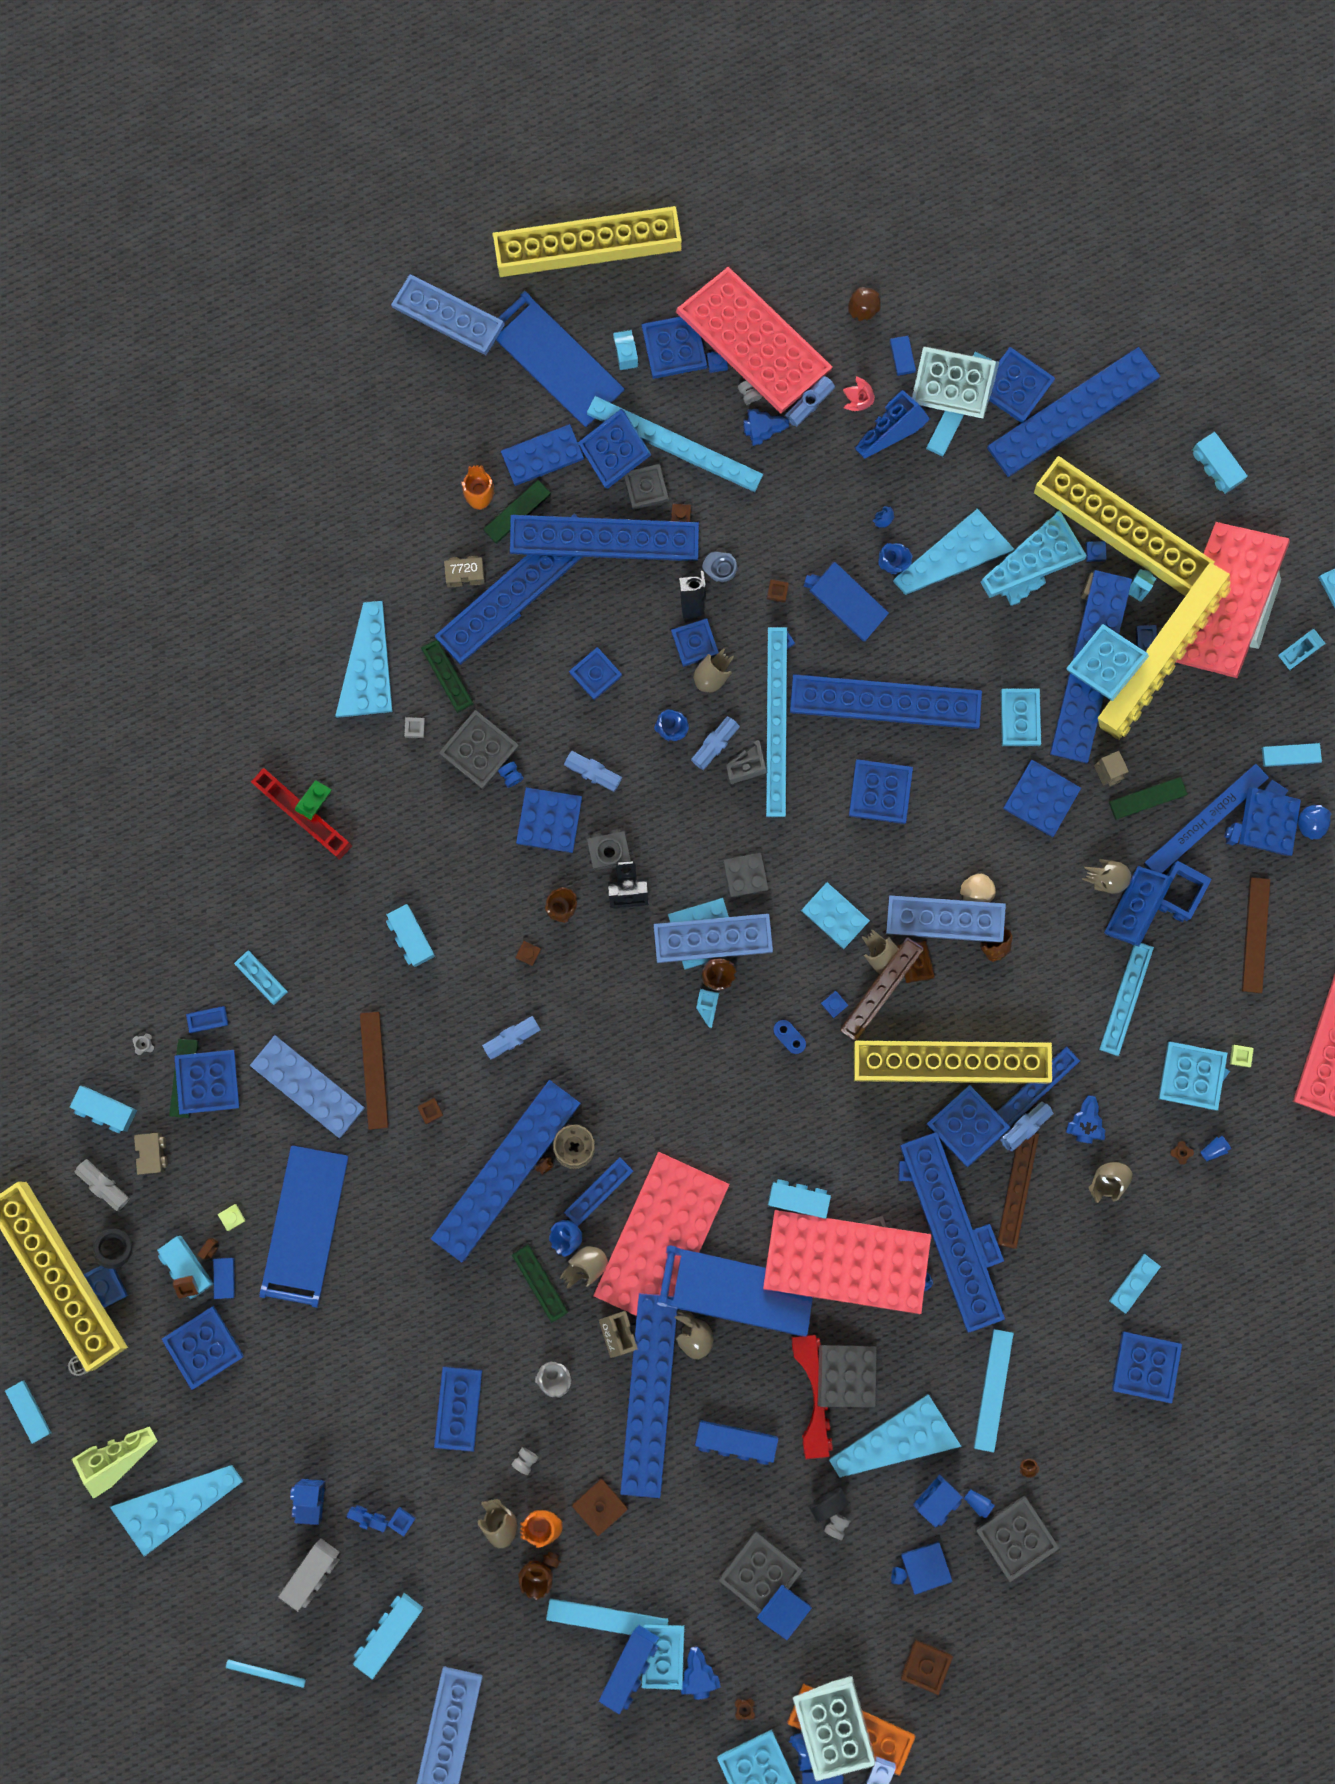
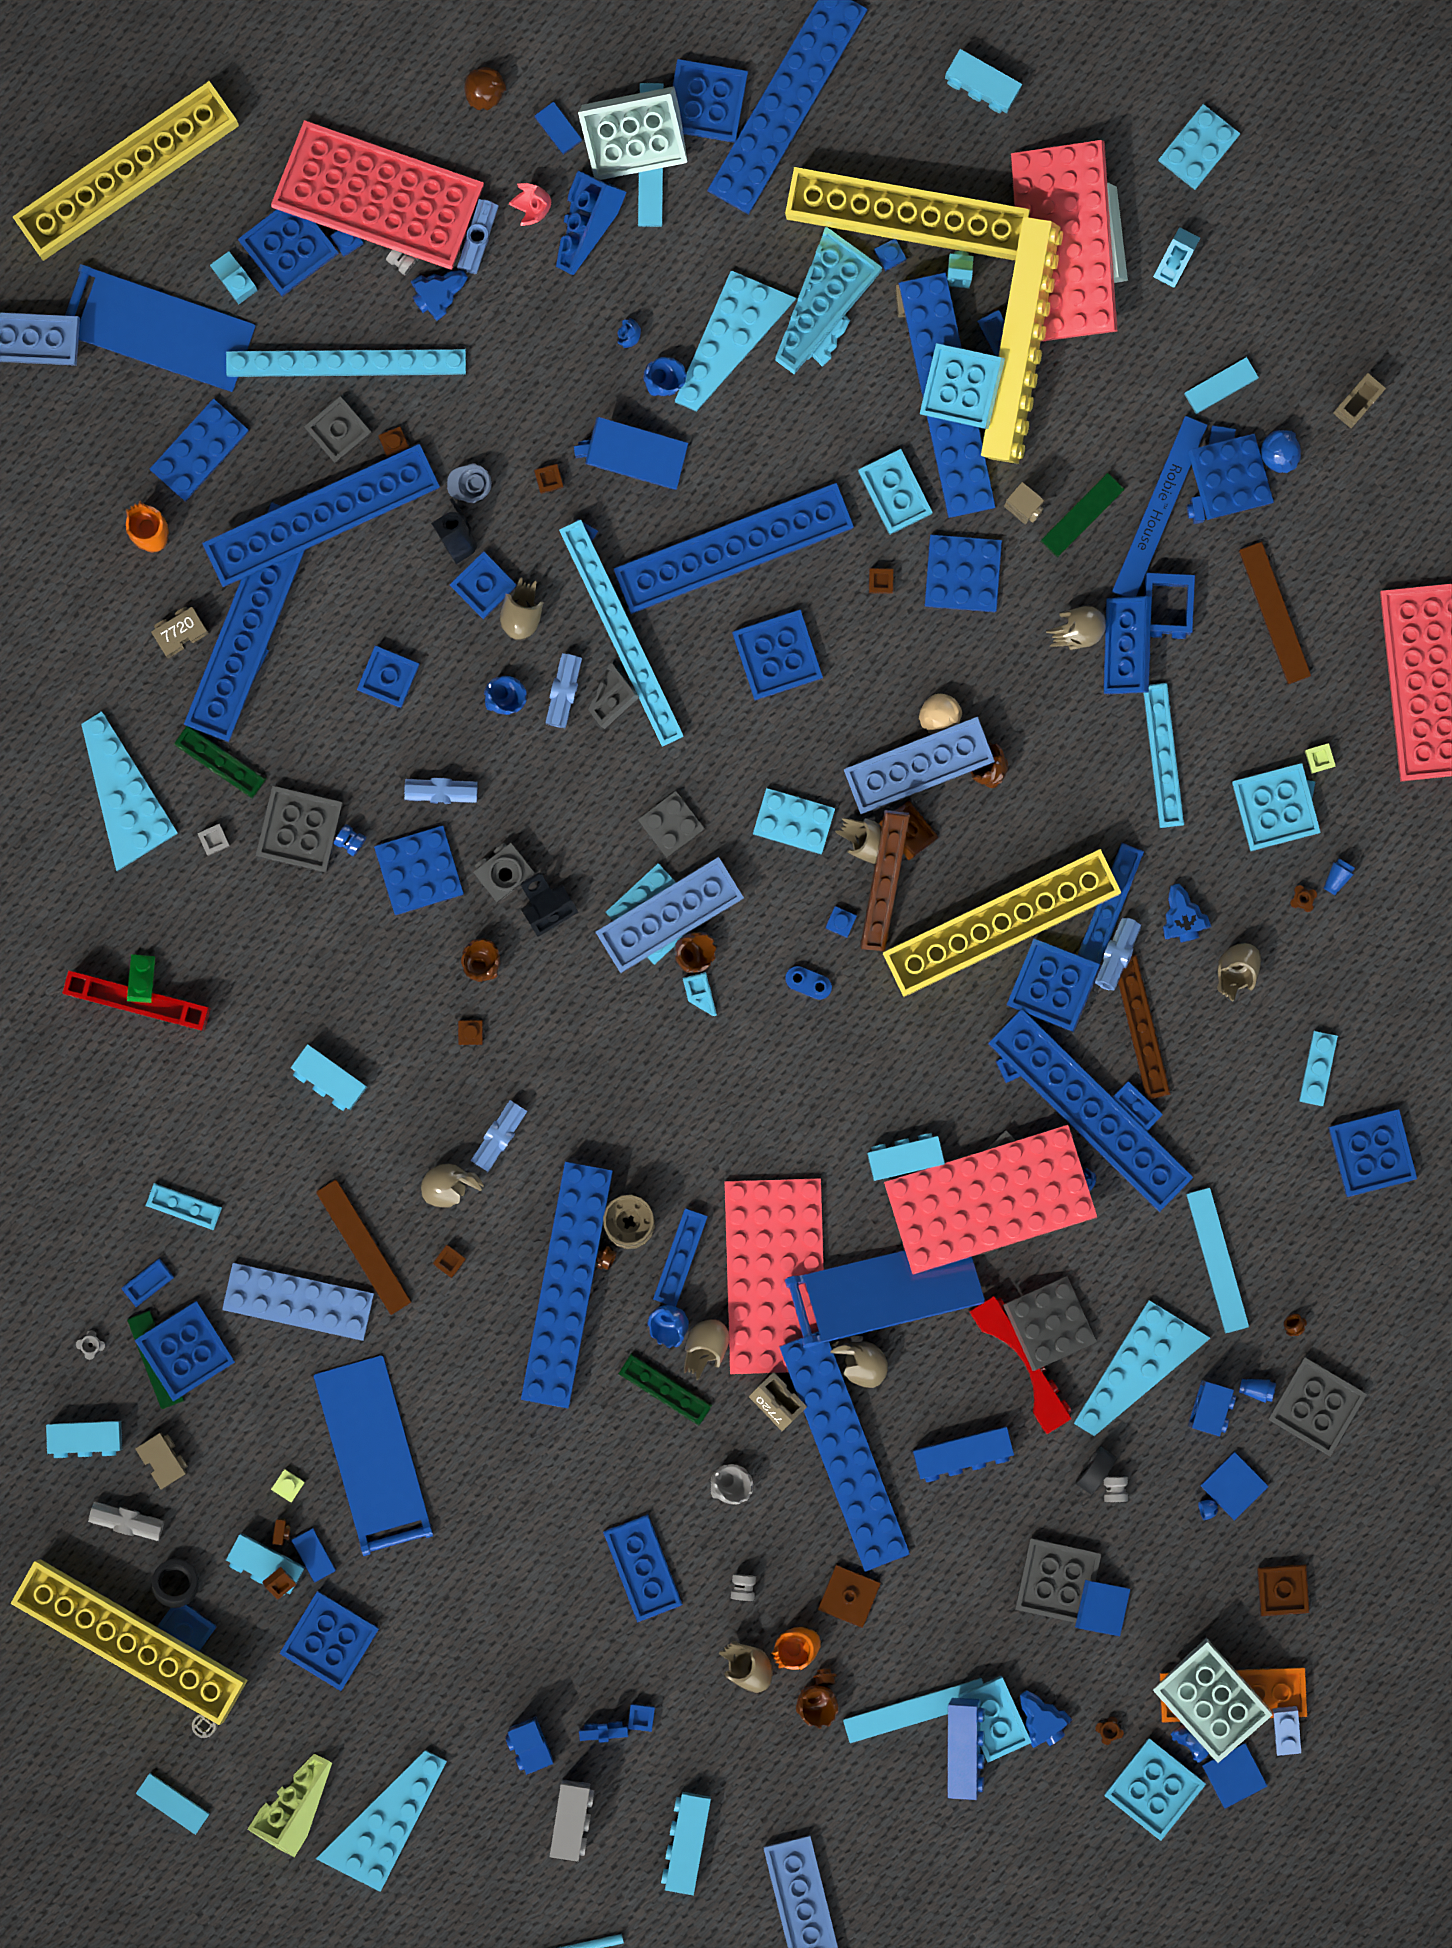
camera: 30 degrees left, 5 degrees up
dark green tile [483,480,551,544] -> none
blue plate [578,409,651,489] -> none
none -> dark tan helmet [421,1164,484,1207]
none -> reddish brown plate [869,568,893,594]

